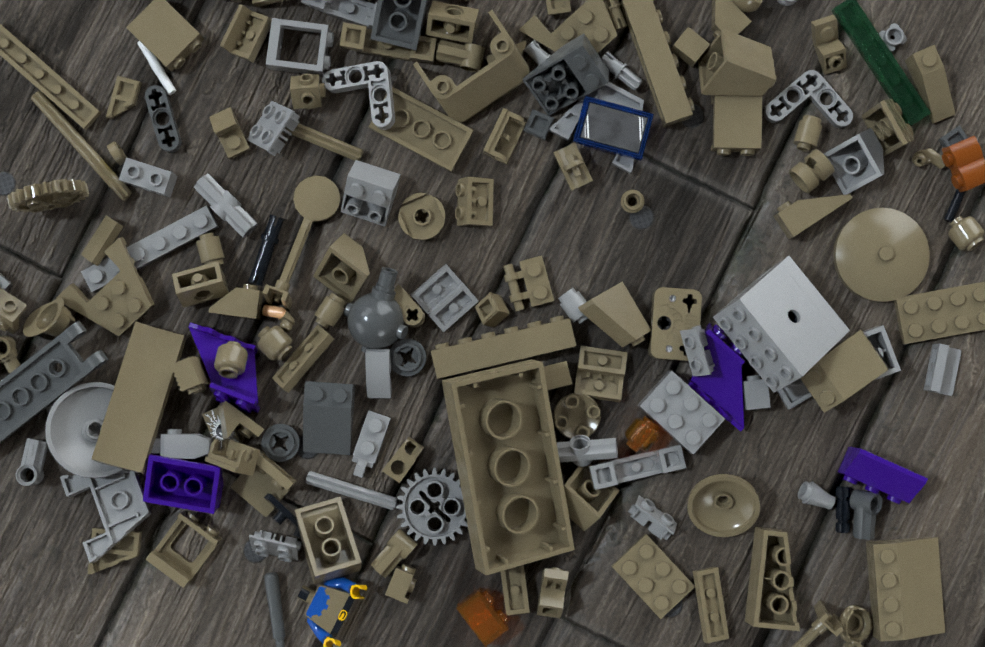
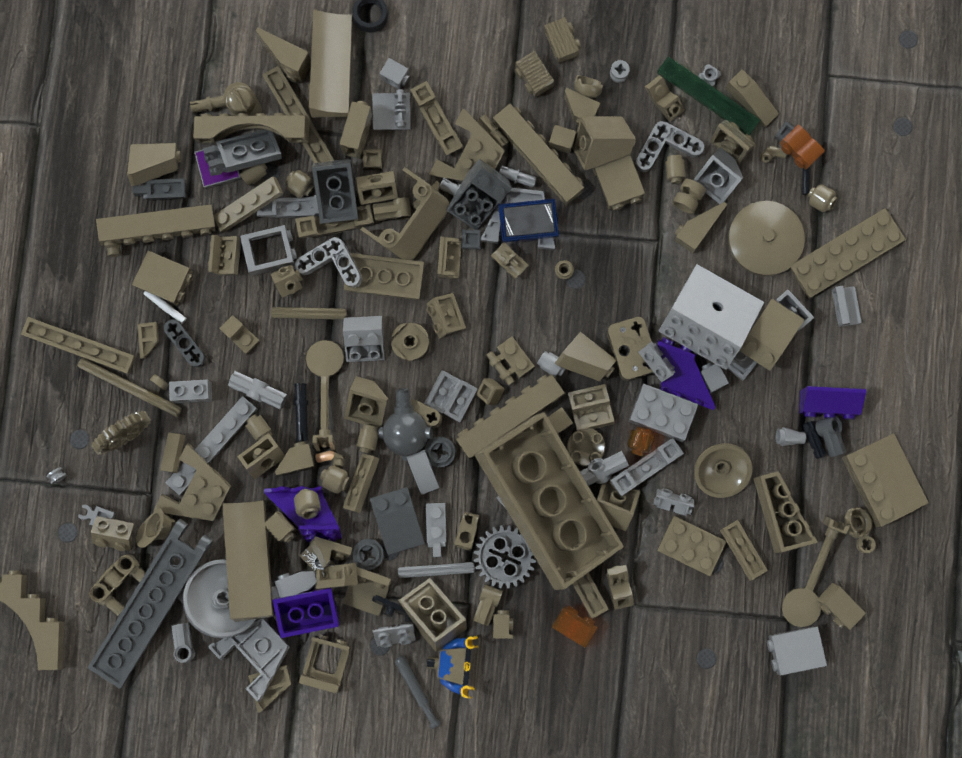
camera: 20 degrees left, 5 degrees down
light grey hinge [247,101,300,156] -> none

